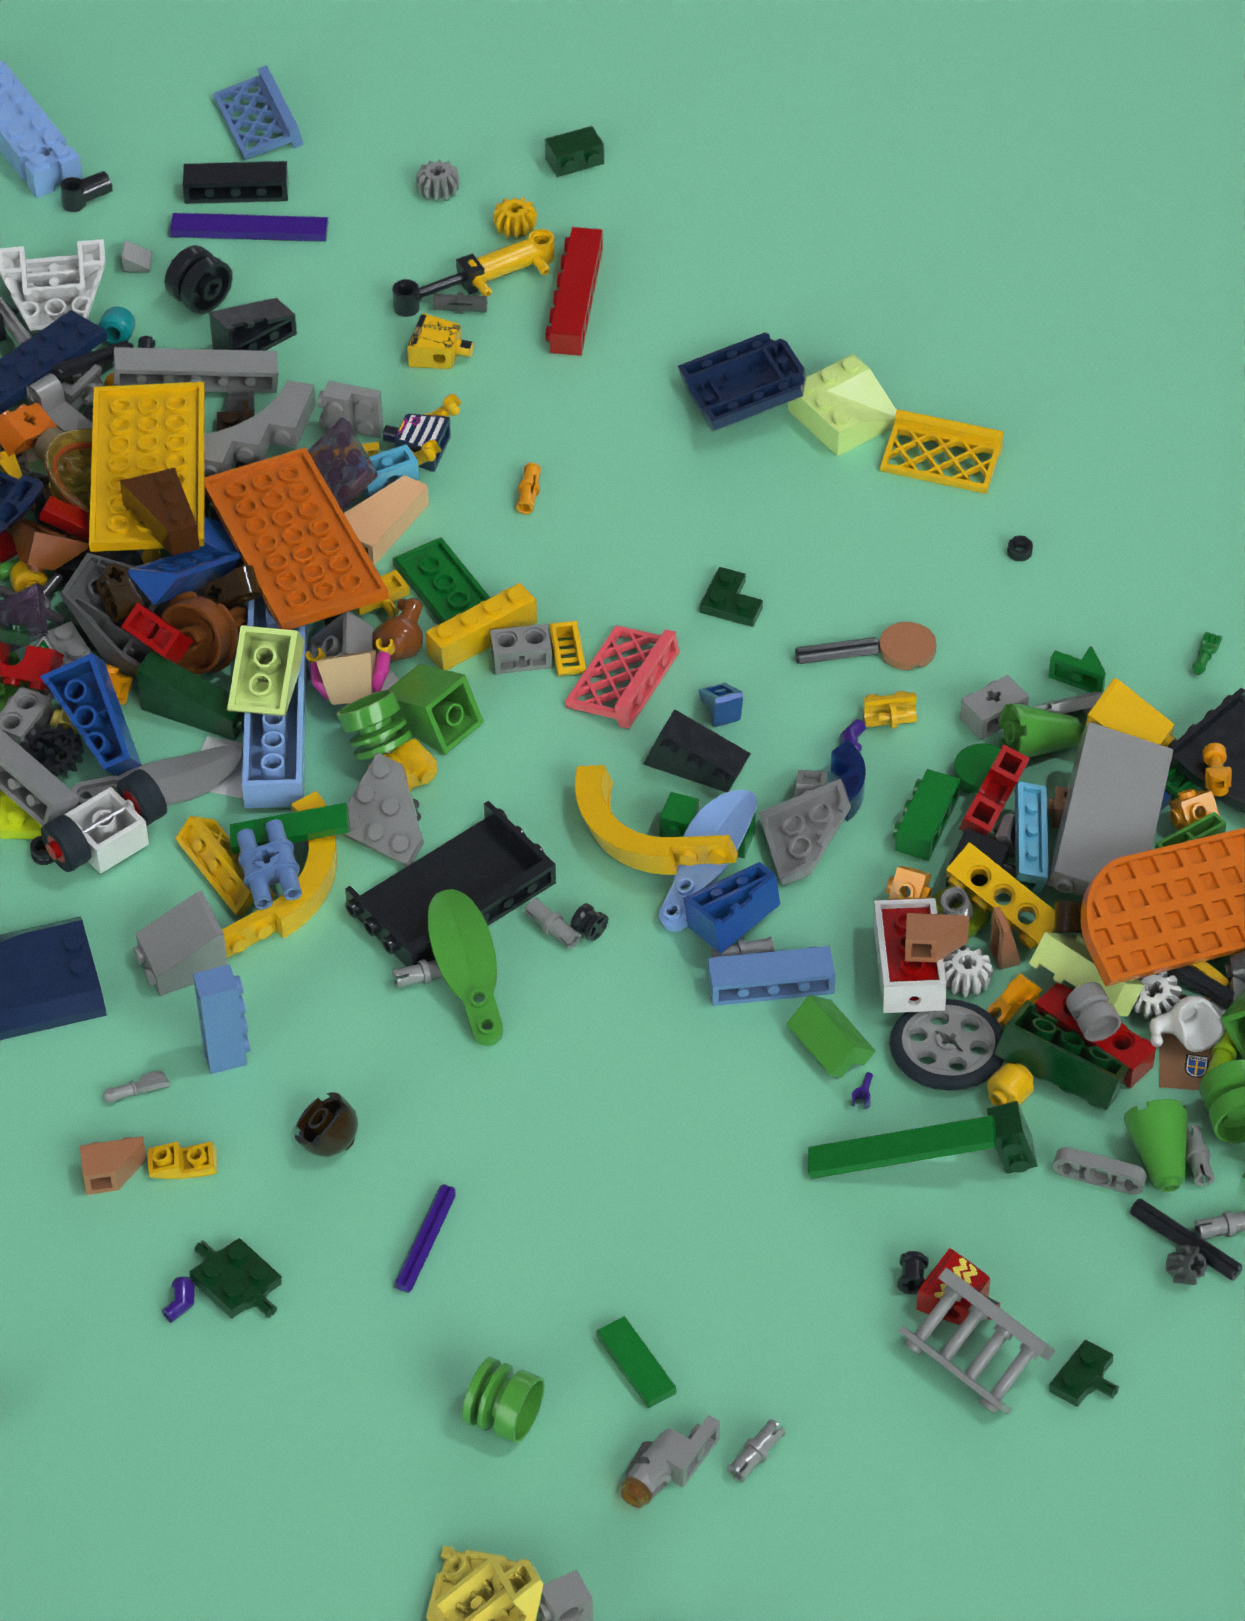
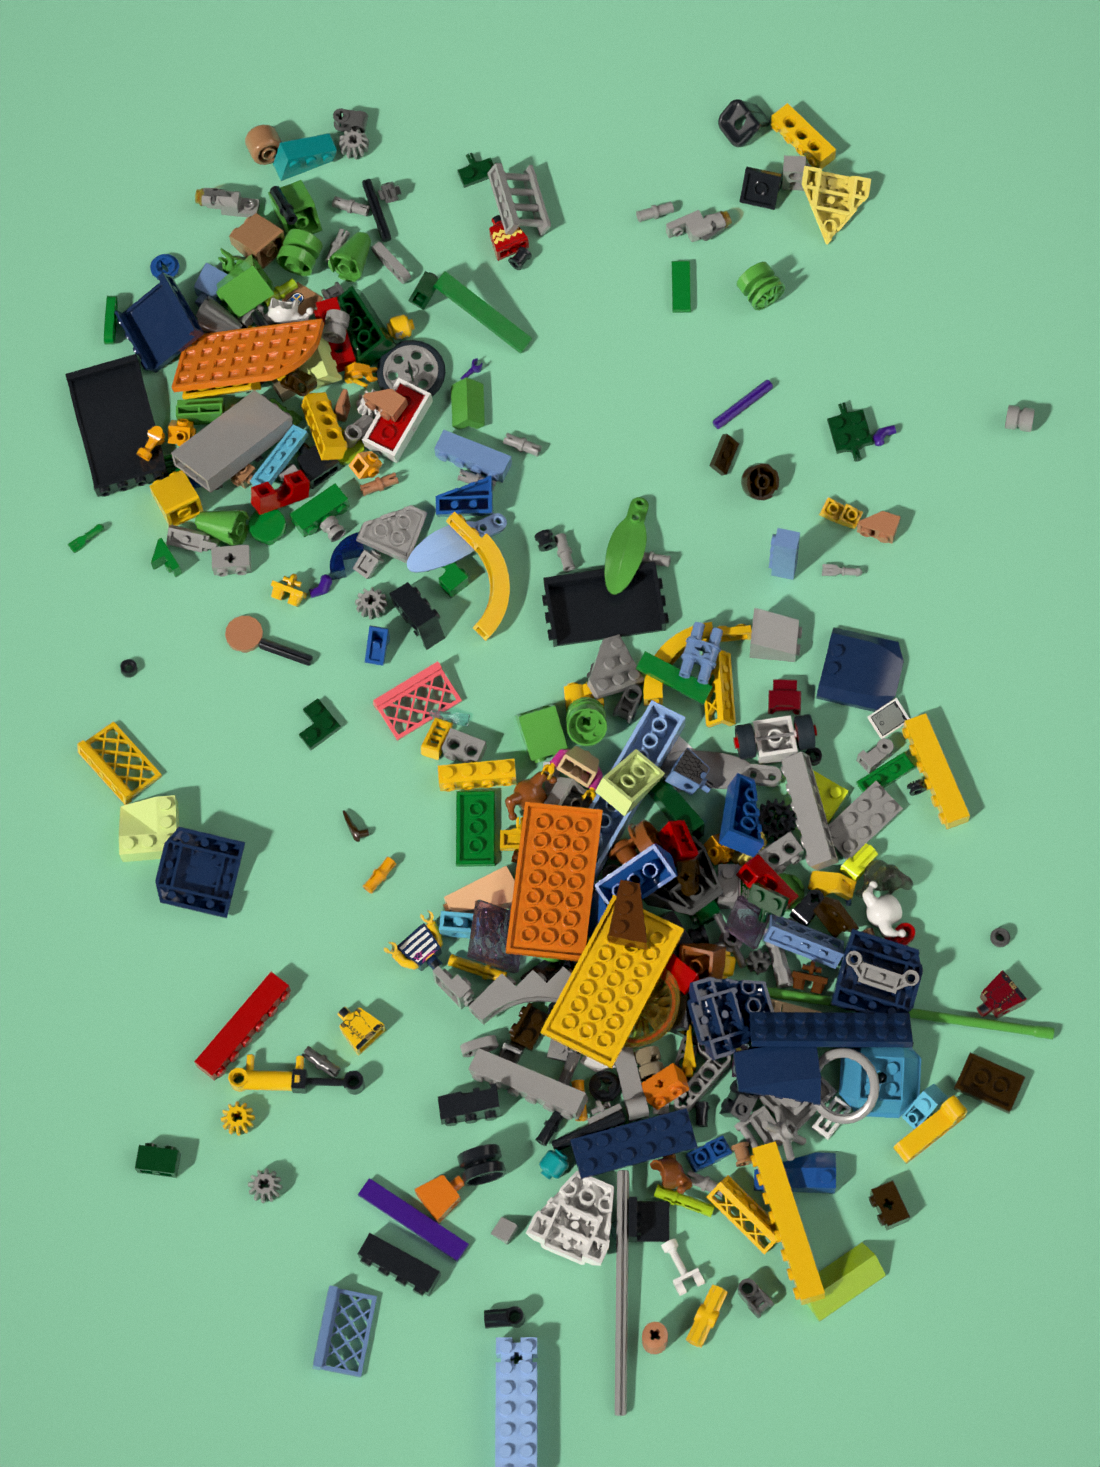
camera: 145 degrees left, 20 degrees up
dark brown piece [203,565,261,609] -> none
none -> light grey wheel [320,516,346,542]
none -> dark grey bush [321,282,344,300]
none -> dark brown bar [343,810,369,842]
none -> light grey gear [355,587,388,620]
none -> nougat pin [360,472,399,496]
none -> orange torso [415,1175,465,1224]
none -> clear light blue piece [429,709,470,726]
none -> light grey beam [460,1035,499,1057]
none -> light grey pin [503,433,542,457]
none -> dark grey piece [613,685,642,724]
none -> torso [665,747,714,795]
none -> dark brown plate [709,434,739,476]
none -> black bracket [739,166,782,210]
none -> dark red piece [768,679,801,715]

